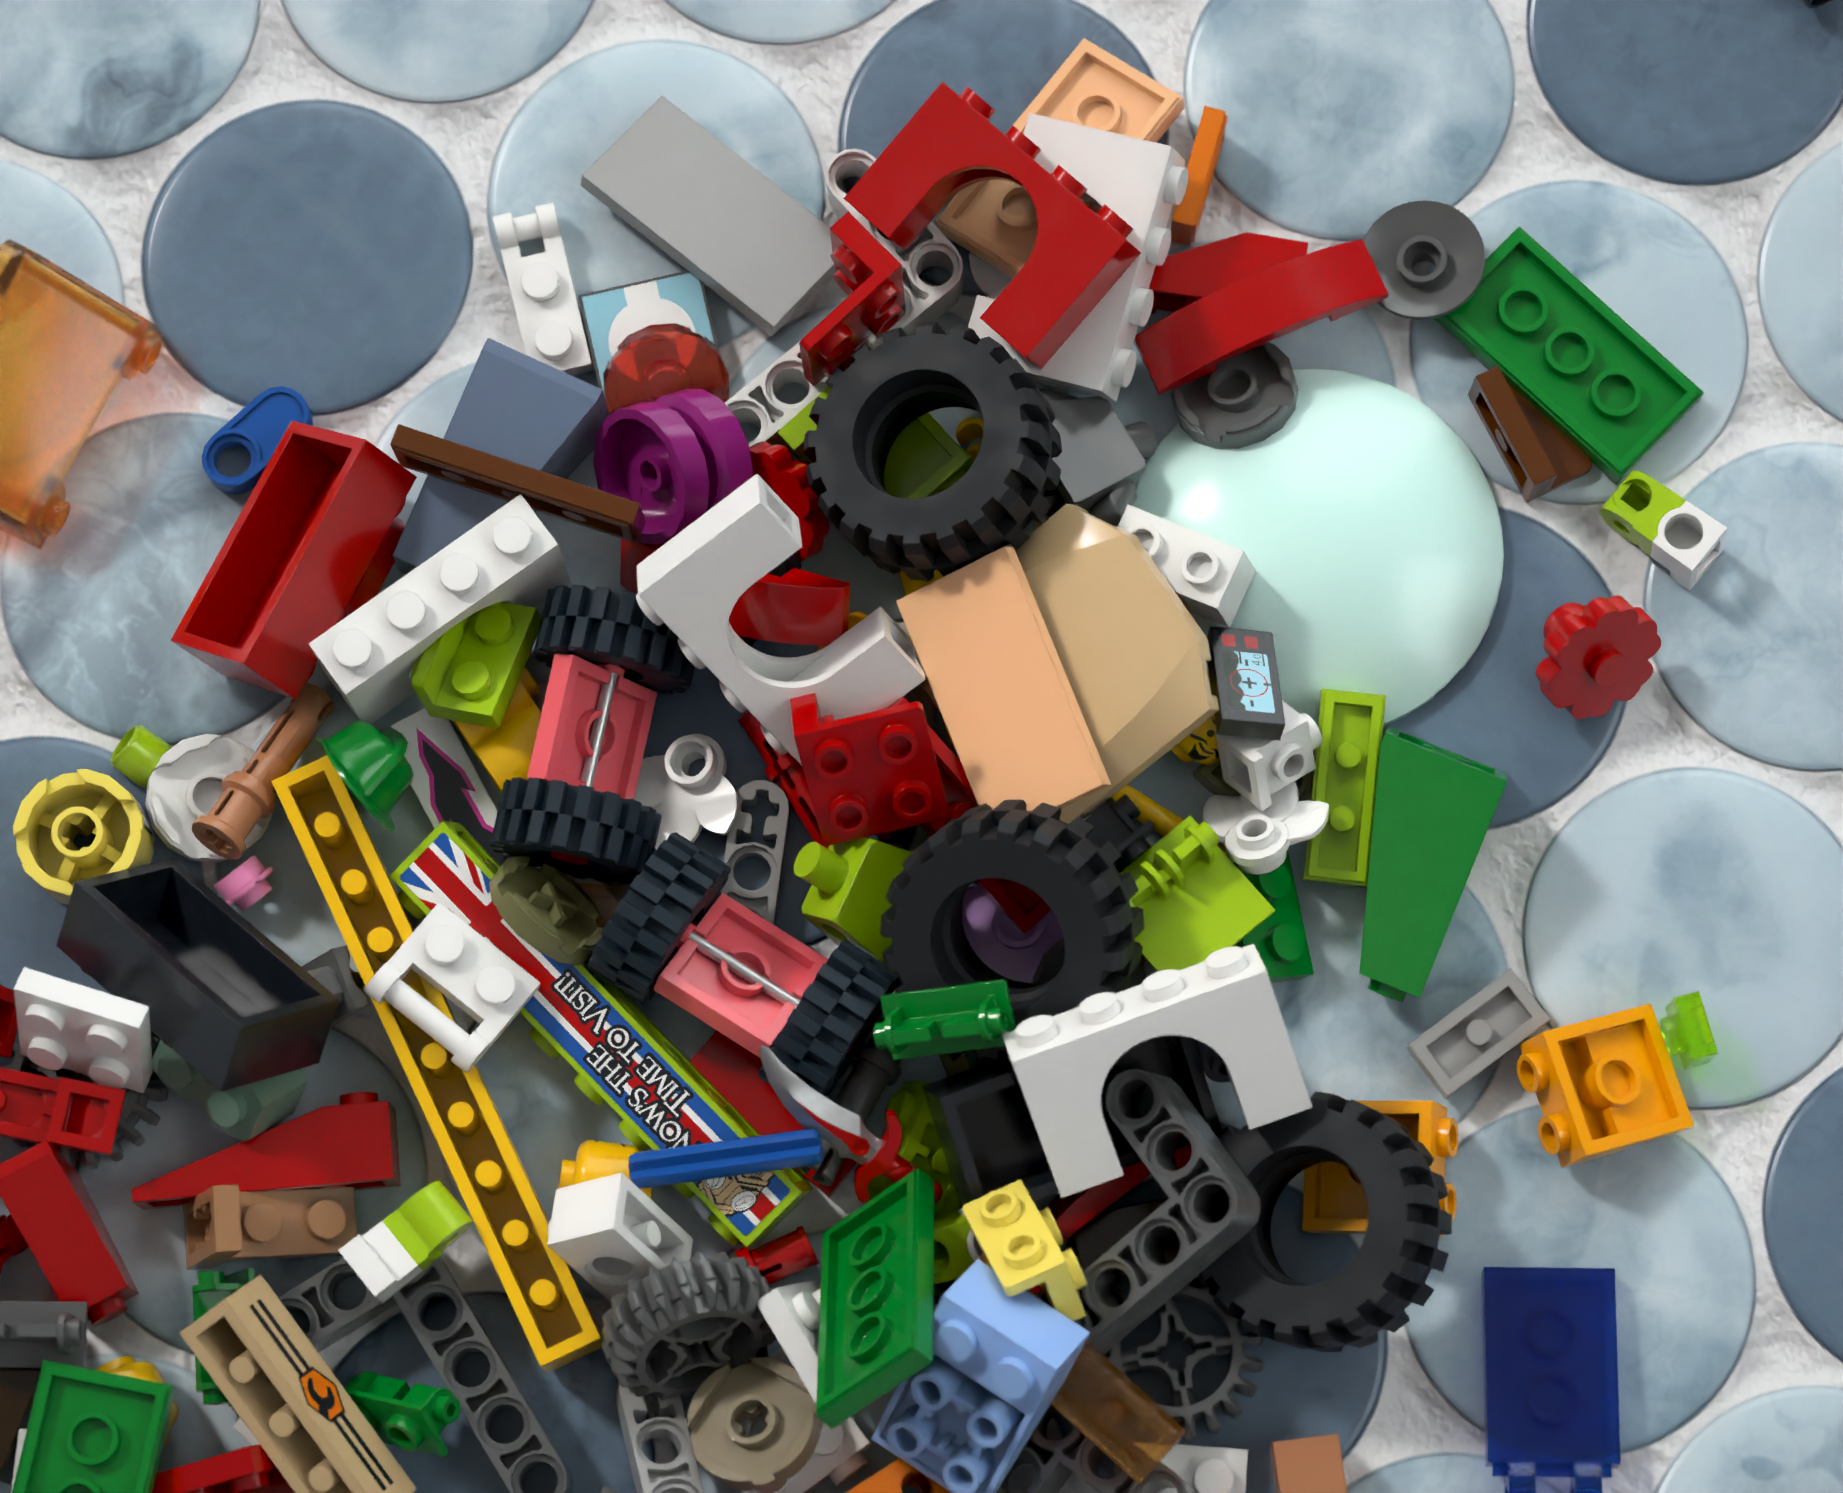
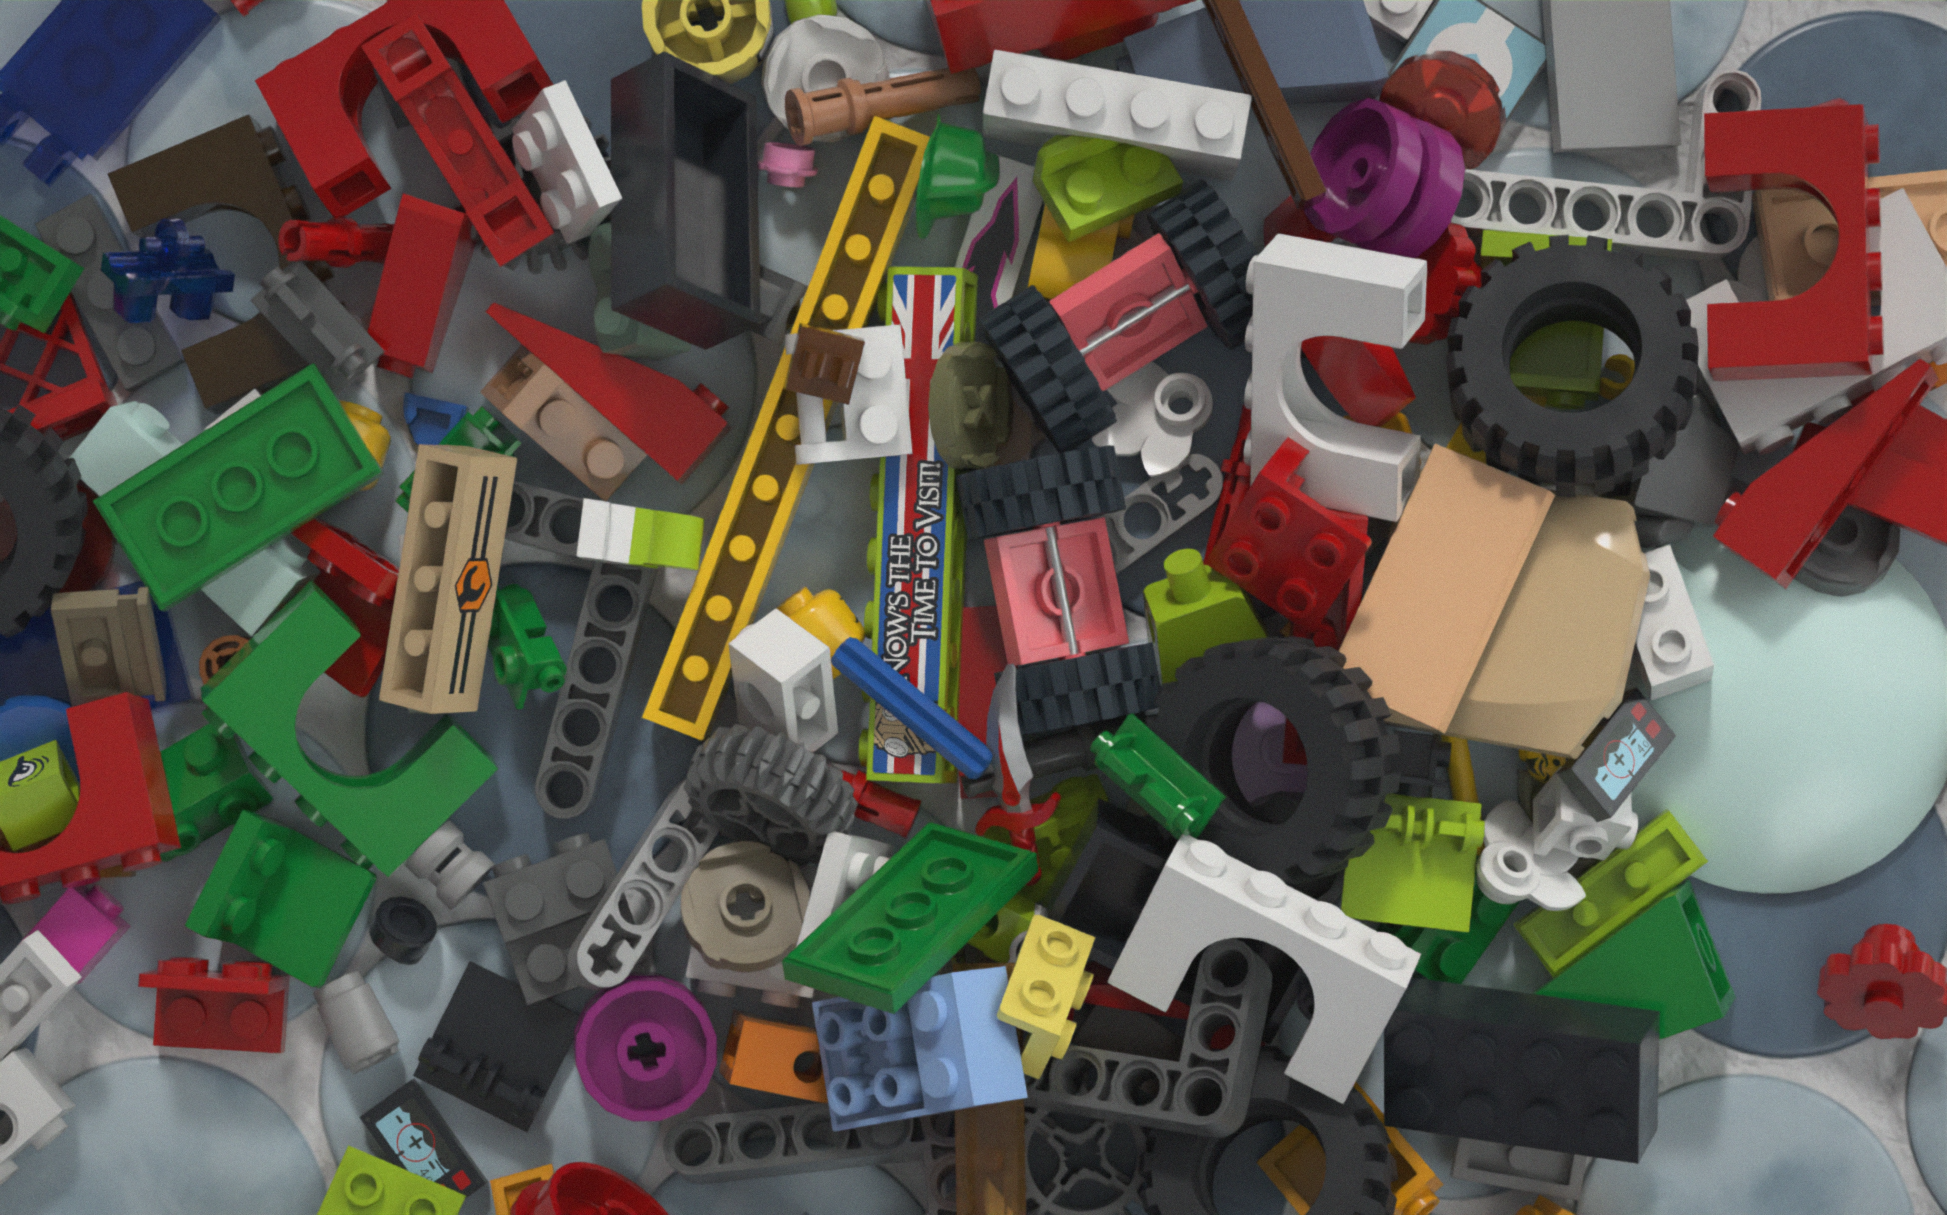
camera: 50 degrees right, 10 degrees up
red bracket [799,211,905,386] -> none
none -> blue tile [403,392,469,446]
none -> reddish brown tile [784,323,865,405]
none -> black piece [1384,978,1660,1164]
none -> red slope [1713,359,1939,589]

